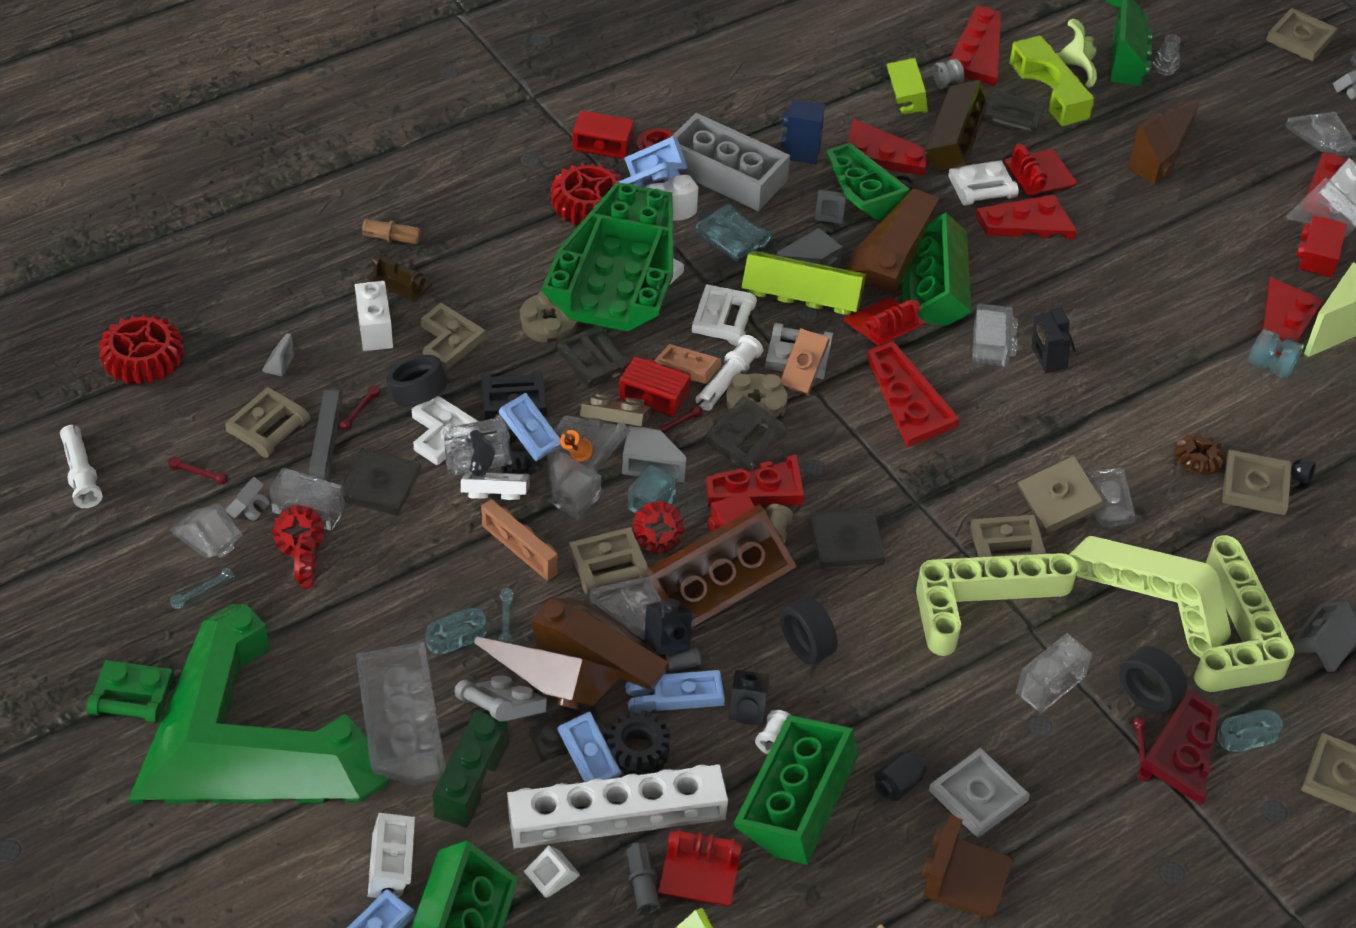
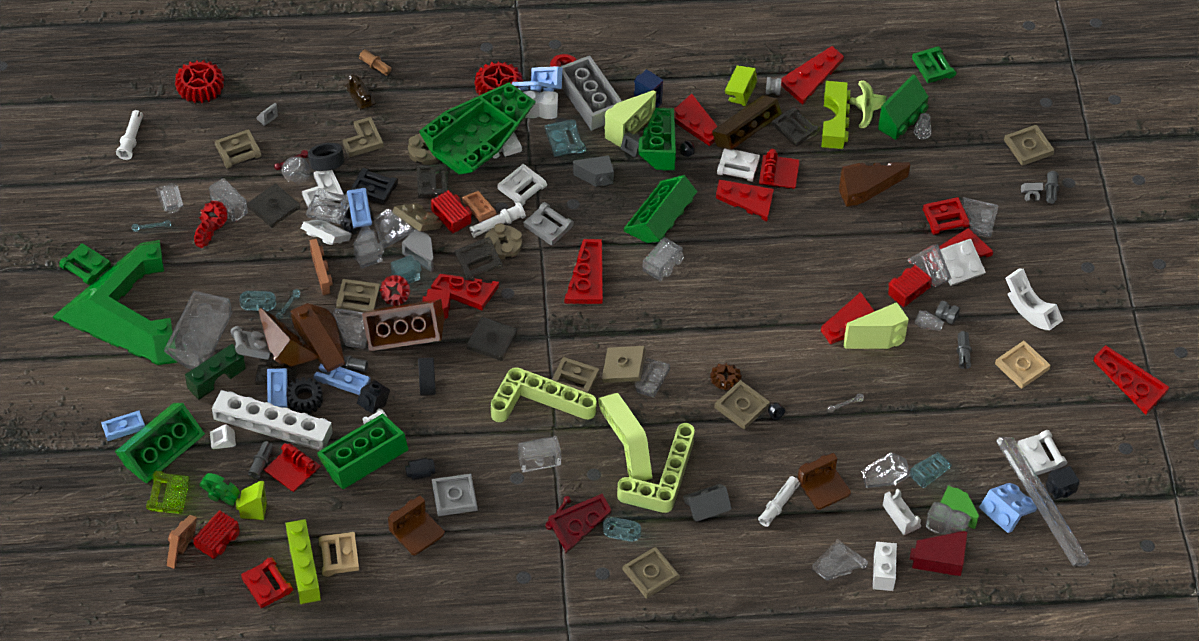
camera: 30 degrees right, 5 degrees up
dark red hinge [168,457,228,485] -> none
light grey tile [225,477,270,521] -> none
dark grey beam [309,389,342,488] -> none
white brick [355,281,393,351] -> none
white hinge [368,813,415,898] -> none
black arm [466,430,495,477] -> none
orange pin [560,430,593,462] -> none
red brick [572,111,634,160] -> none
black brick [644,598,692,655] -> none
dark red hinge [651,406,703,433] -> none
lime brick [741,251,866,315] -> none
dark tan bush [765,504,793,544] -> none
nougat plate [781,328,830,396] -> none
red hinge [843,297,926,346] -> none
reddish brown wedge [845,188,940,295] -> none
black piece [1032,307,1076,374] -> none
black tyre [1119,646,1188,713] -> none
clear light blue wheel [1247,328,1304,380] -> none
none -> clear hair [281,157,312,184]
none -> yellowish green slope [604,90,656,147]
none -> red plate [923,197,969,235]

